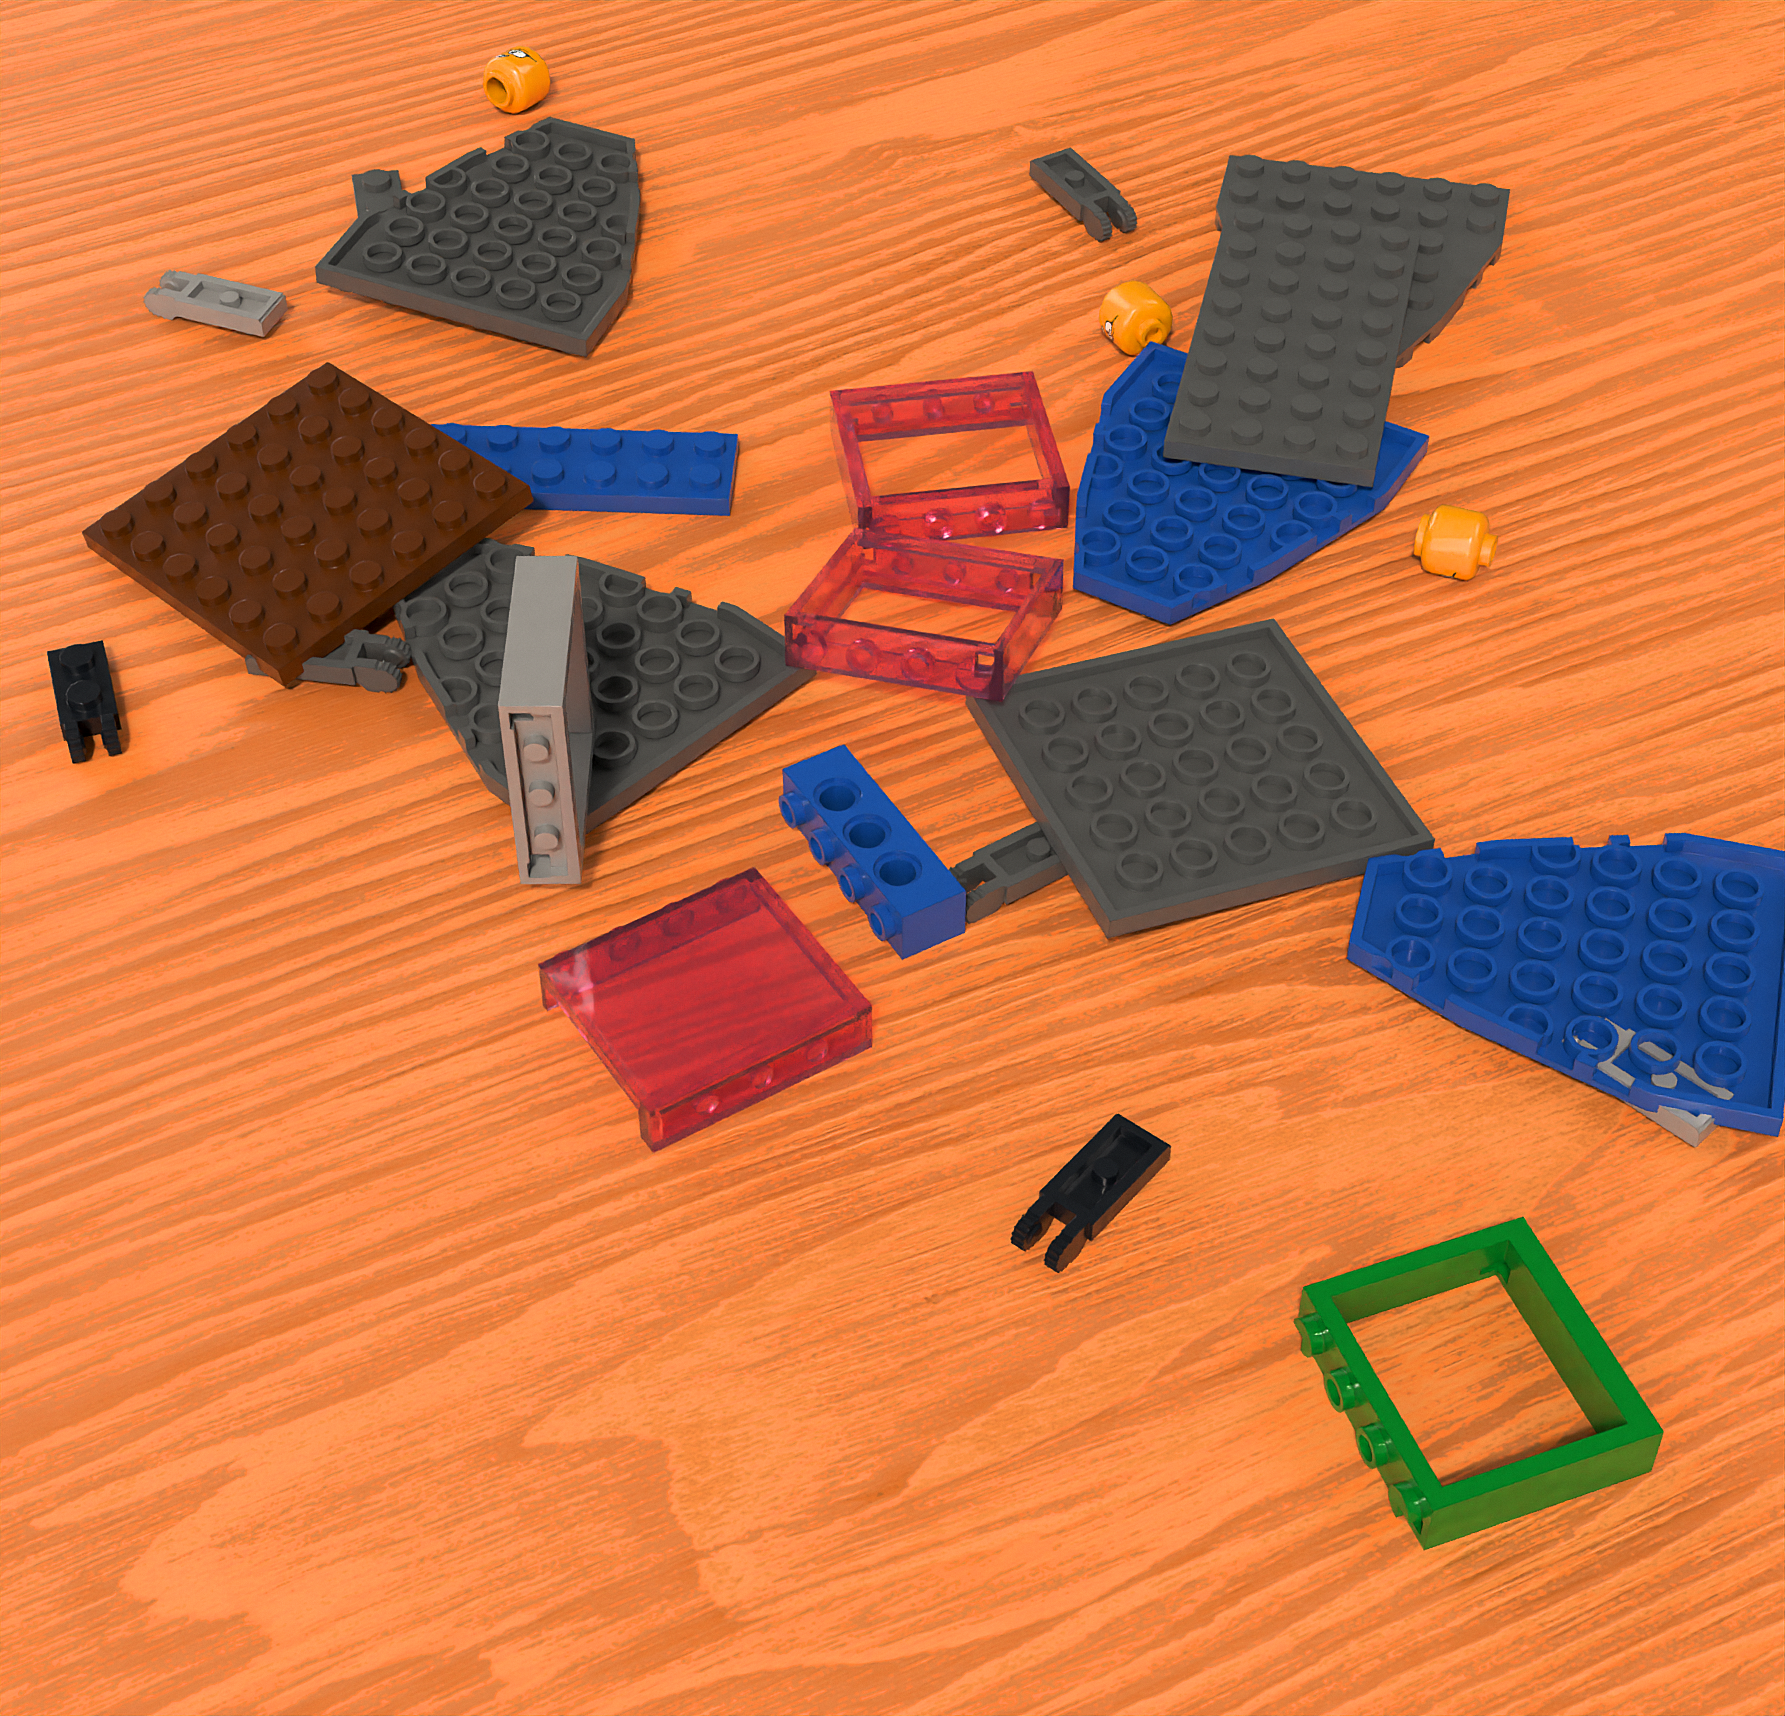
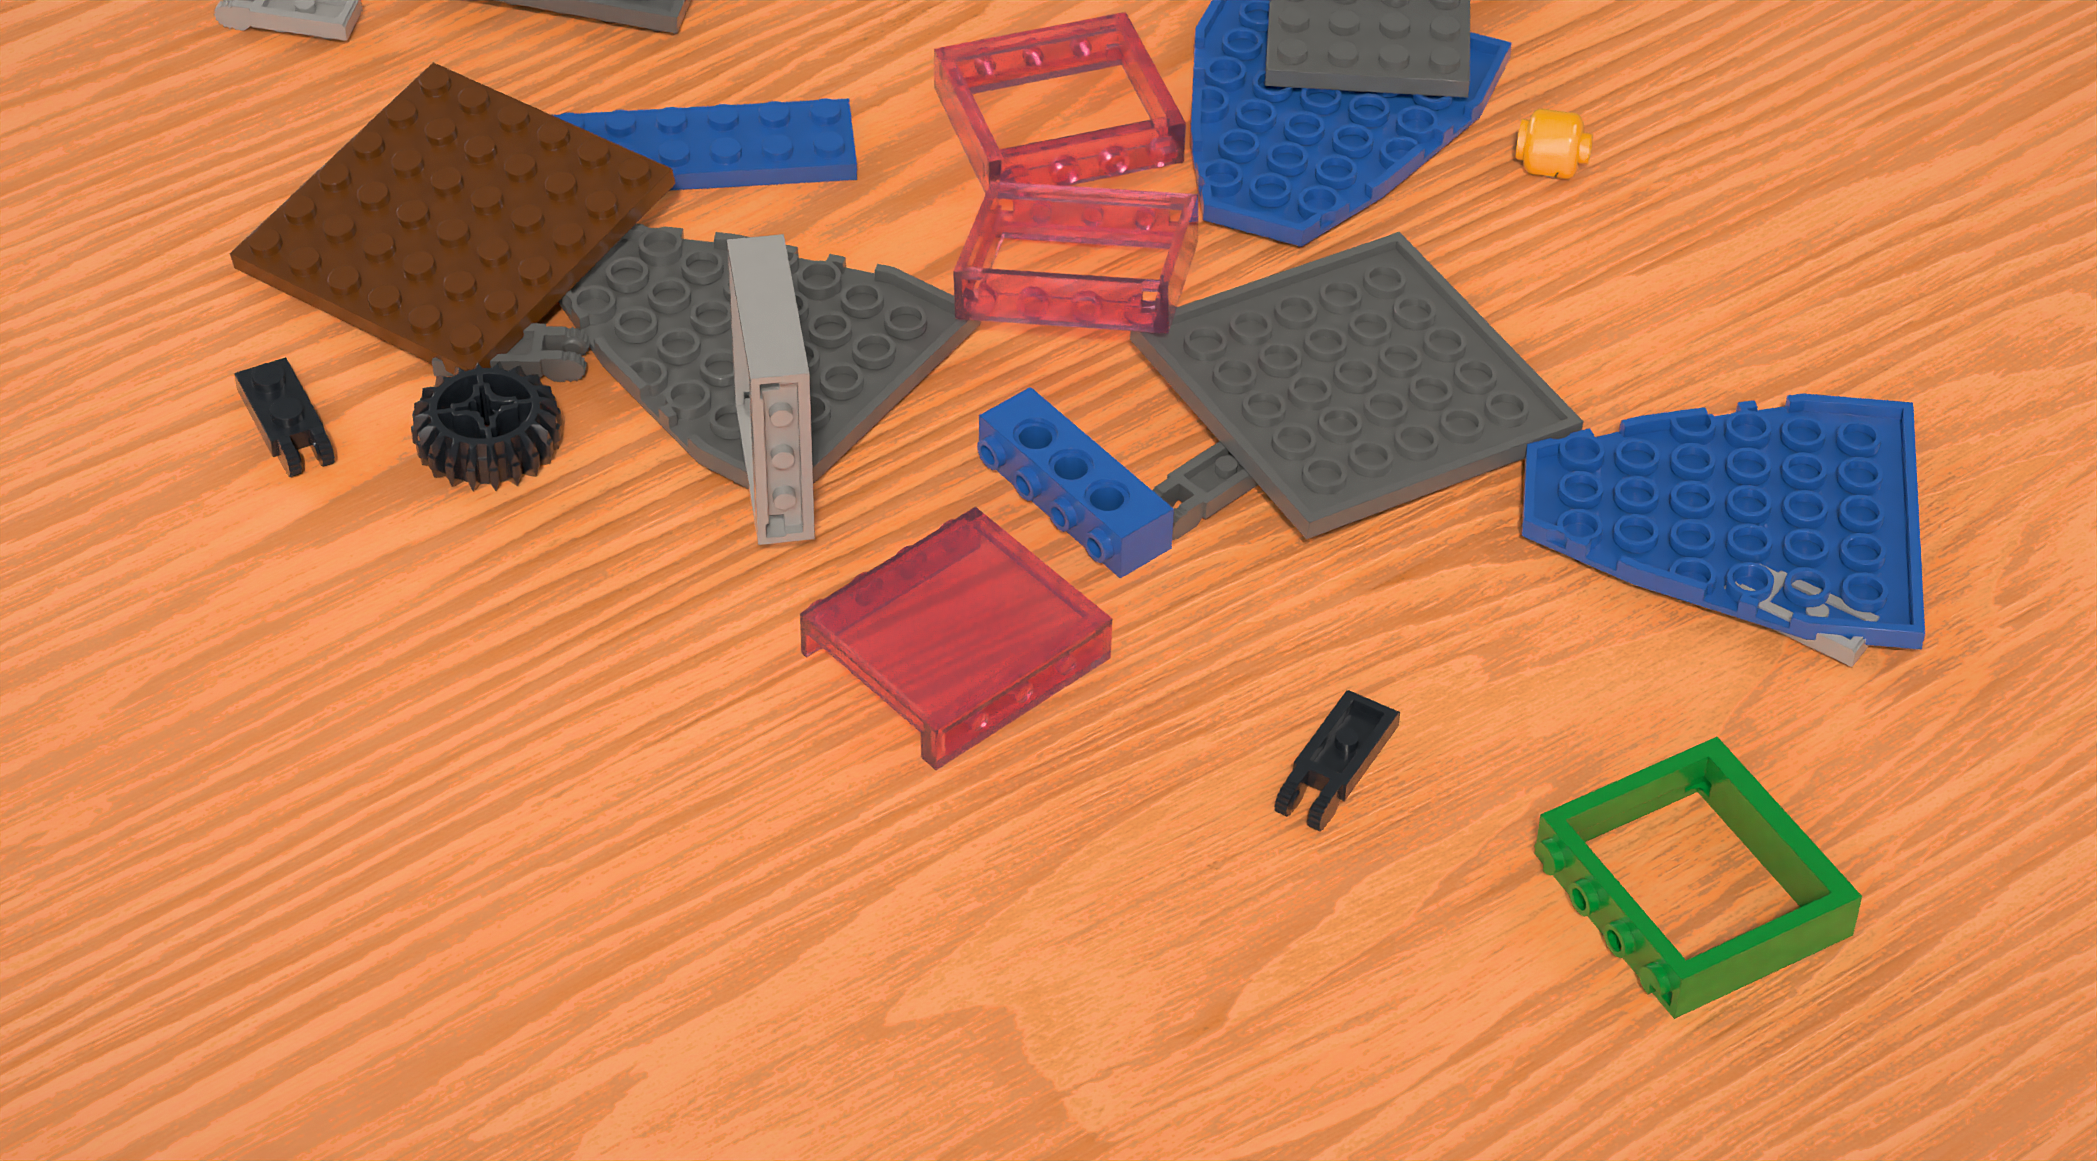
camera: 10 degrees left, 0 degrees up
none -> black gear [411,361,562,491]

